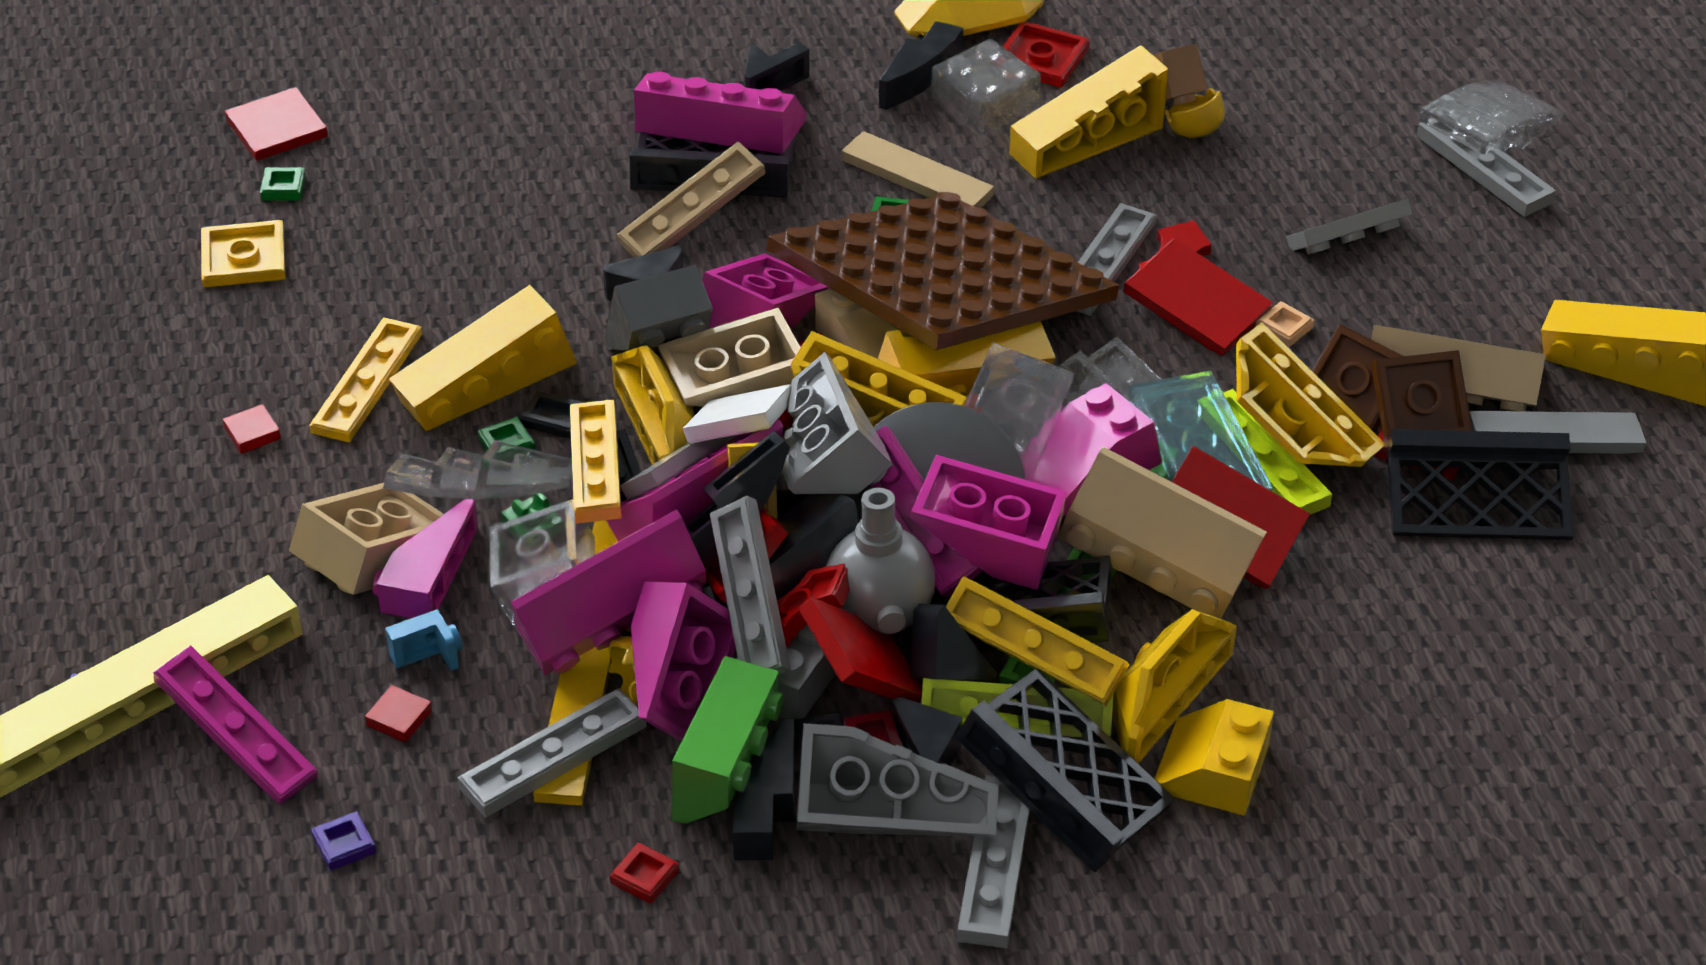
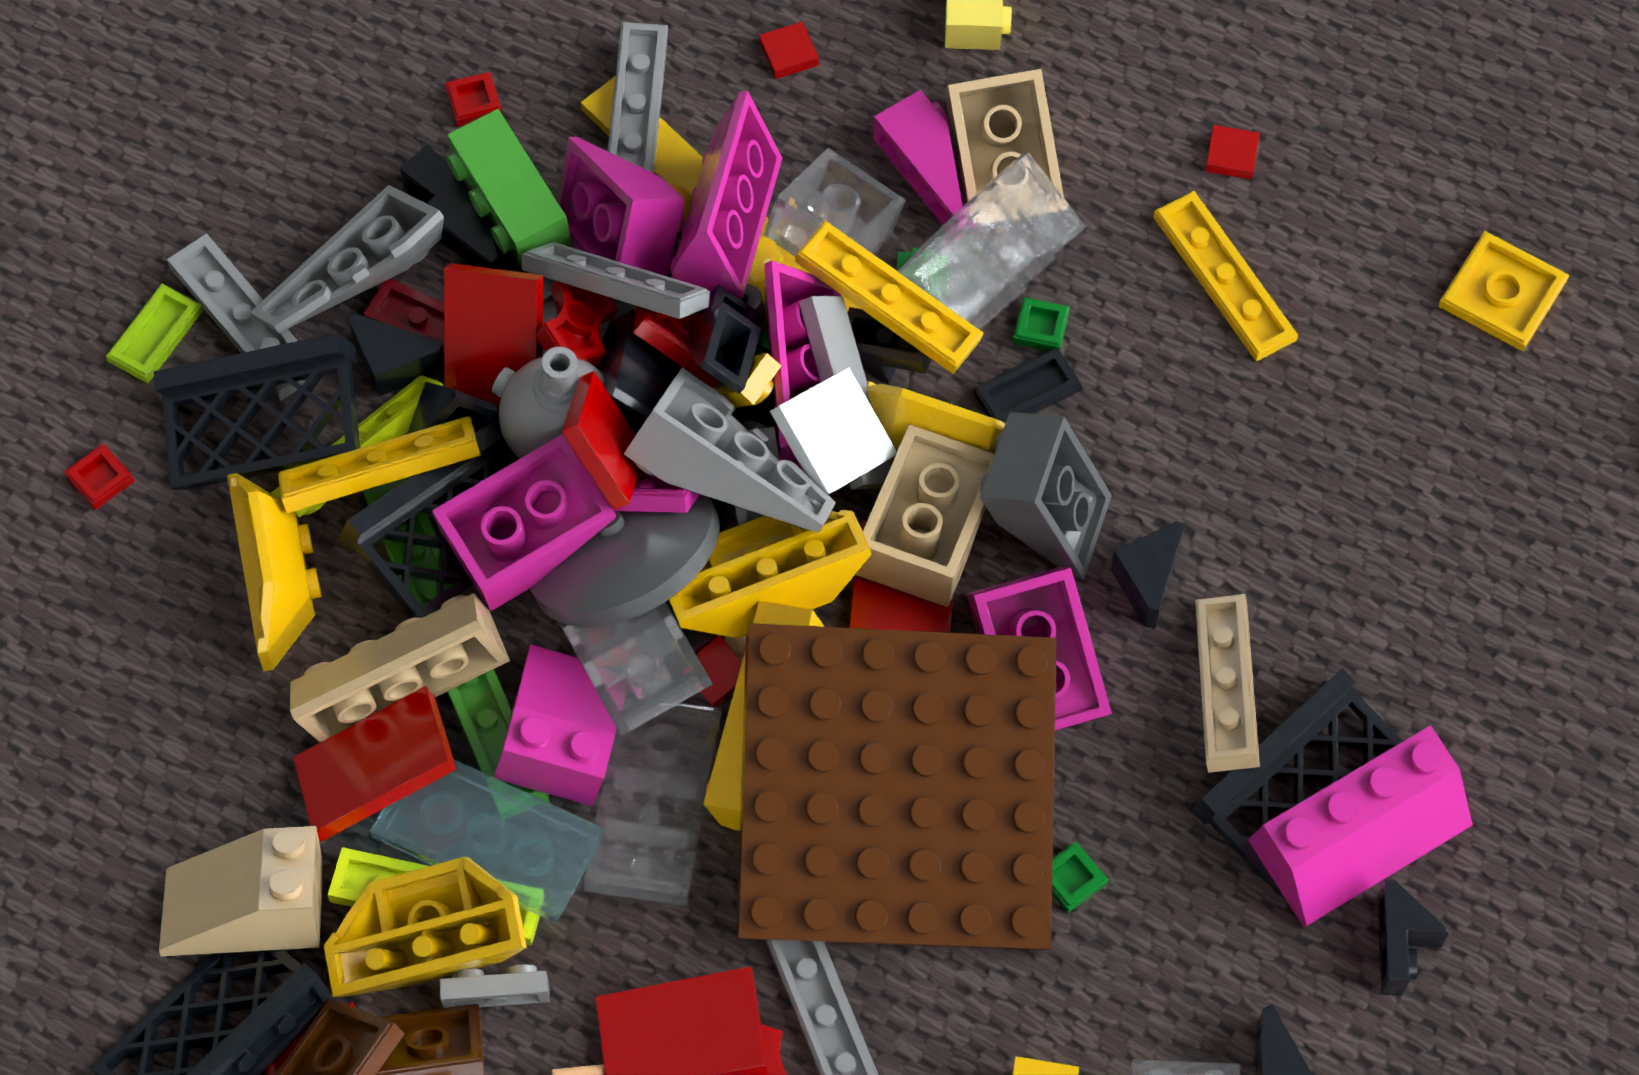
camera: 130 degrees right, 20 degrees up
green tile [260,167,306,201] -> none
dark azure bracket [385,609,463,671] -> none
yellow wedge [389,285,578,431] -> none
tan tile [841,131,994,208] -> none
yellow slope [1155,699,1274,816] -> none
none -> red tile [64,443,135,511]
none -> lime tile [106,284,203,383]
none -> tan slope [159,826,323,956]
none -> red tile [562,371,640,510]

